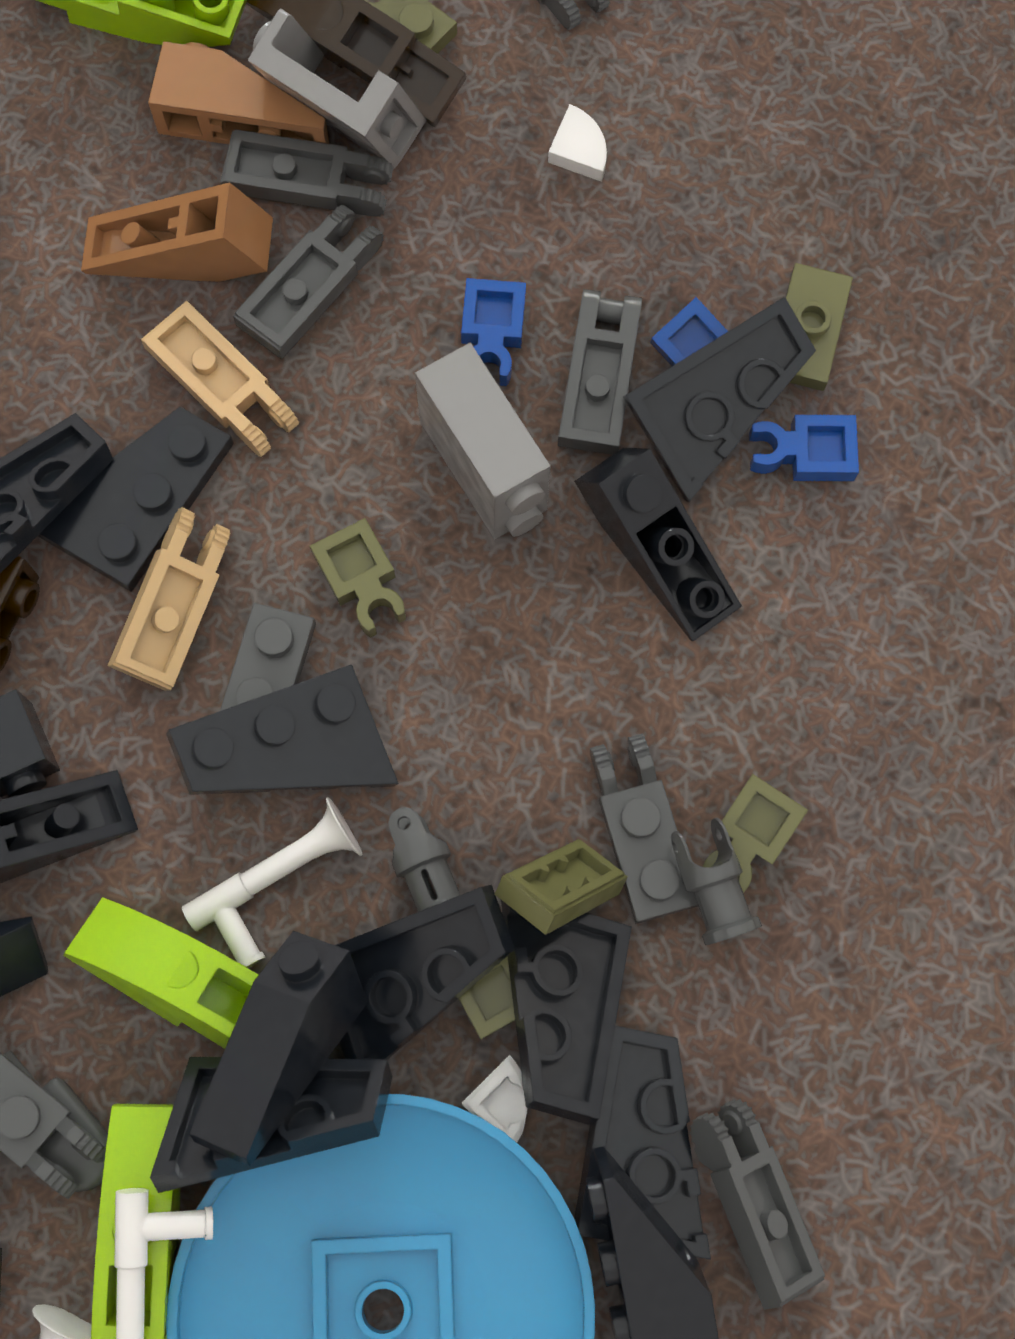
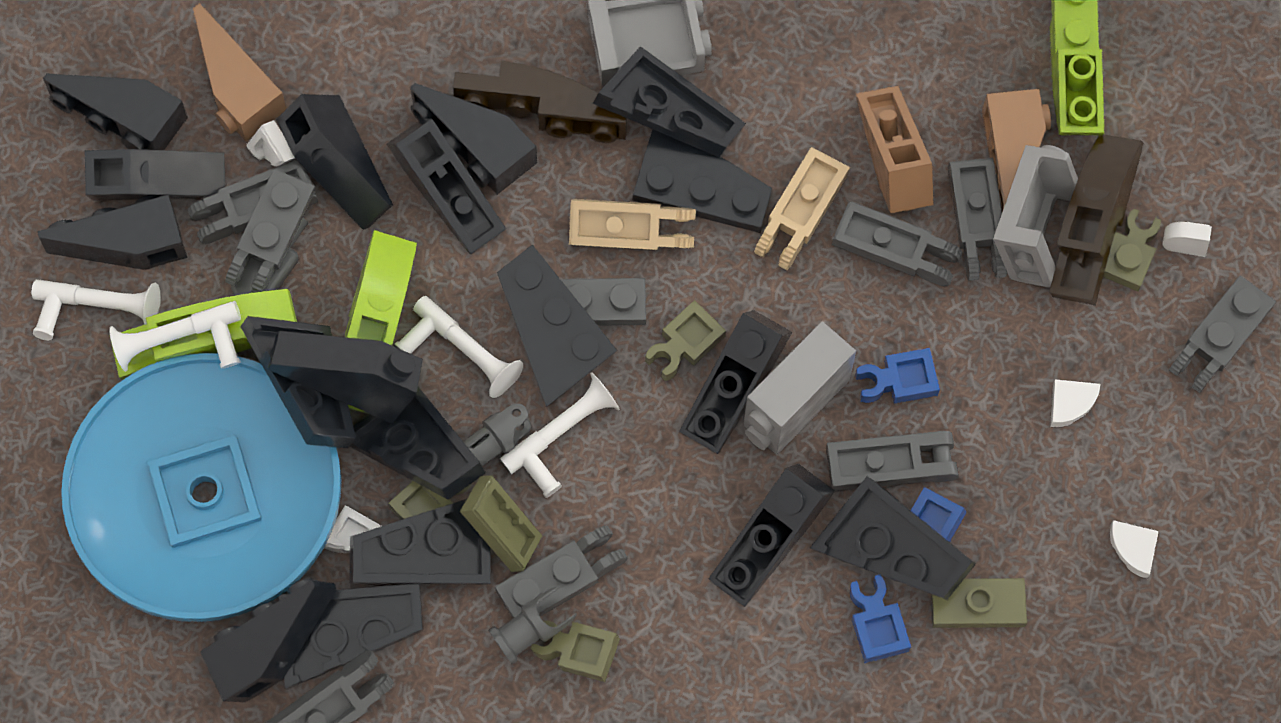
camera: 75 degrees right, 5 degrees down
none -> white piece [500,372,620,498]
none -> black slope [679,310,792,454]
none -> white tile [1110,520,1158,578]

